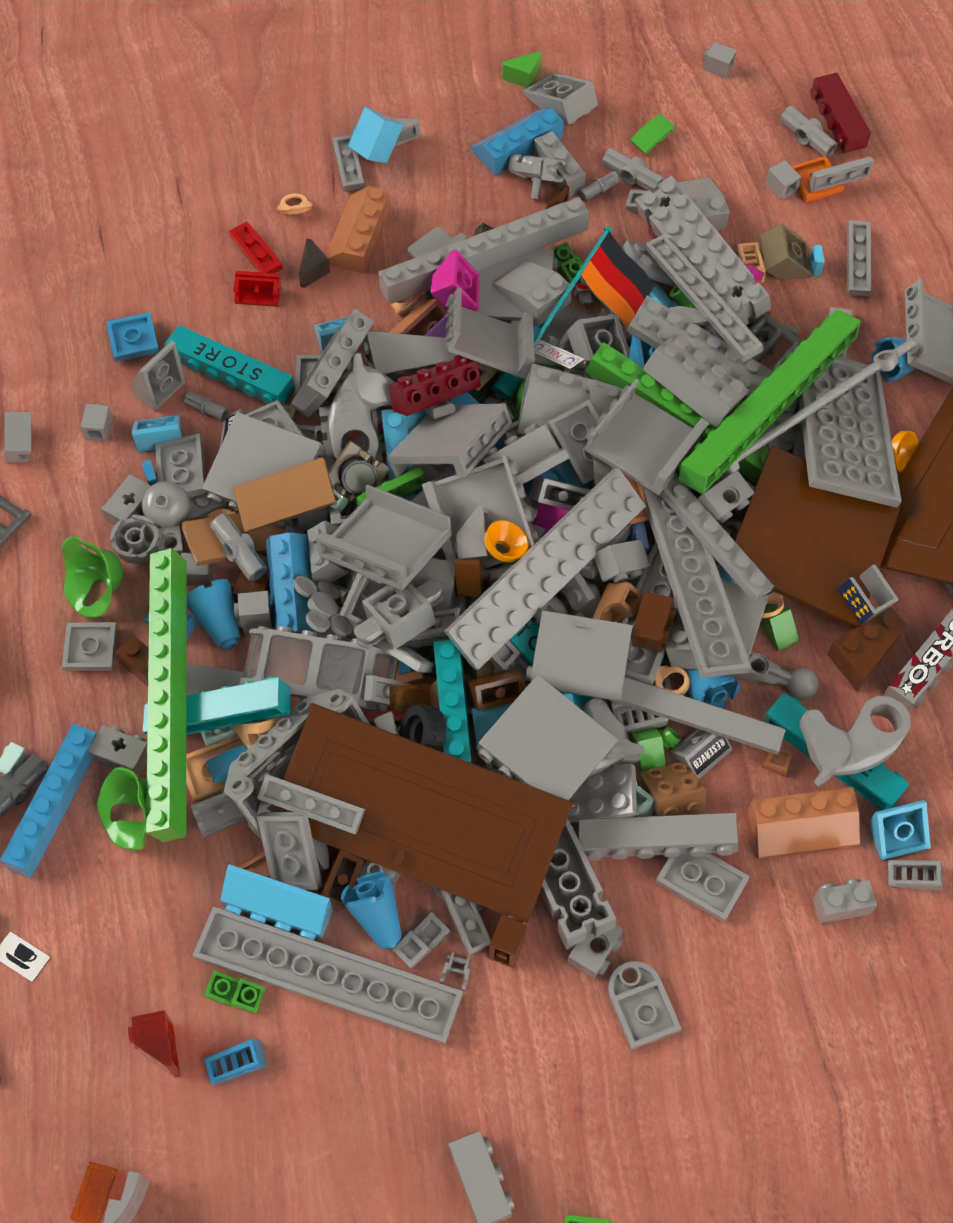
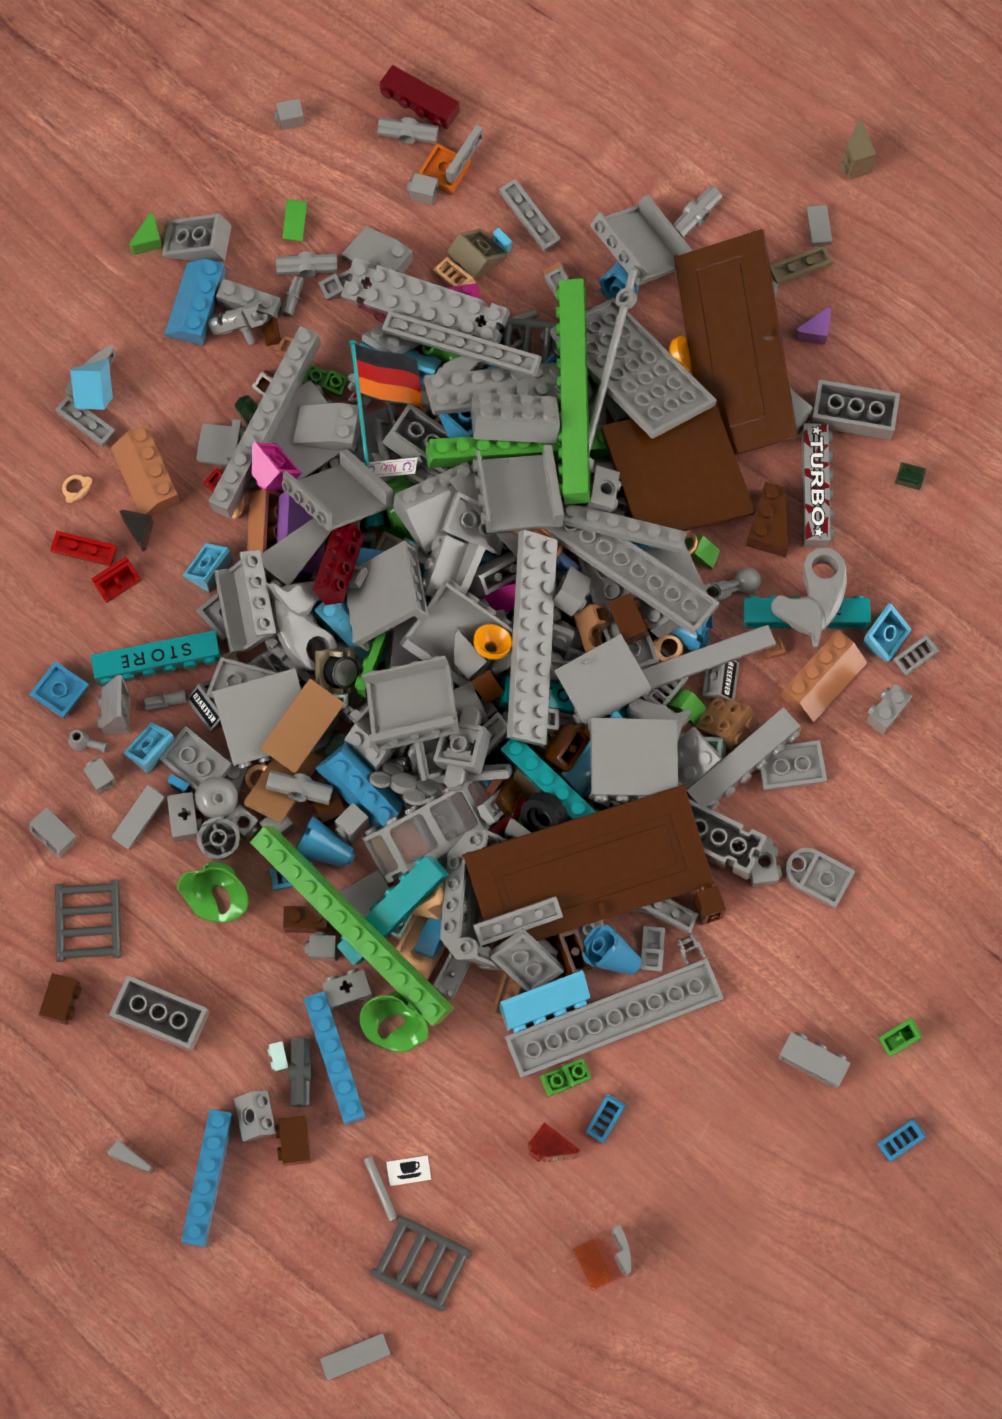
camera: 40 degrees left, 10 degrees up
light grey plate [62,622,118,671] -> none
bright green plate [659,726,681,749] -> none
light grey piece [838,564,899,625] -> none
none -> light grey bar [68,729,108,753]
none -> light grey tile [112,785,166,850]
none -> light grey brick [305,932,337,961]

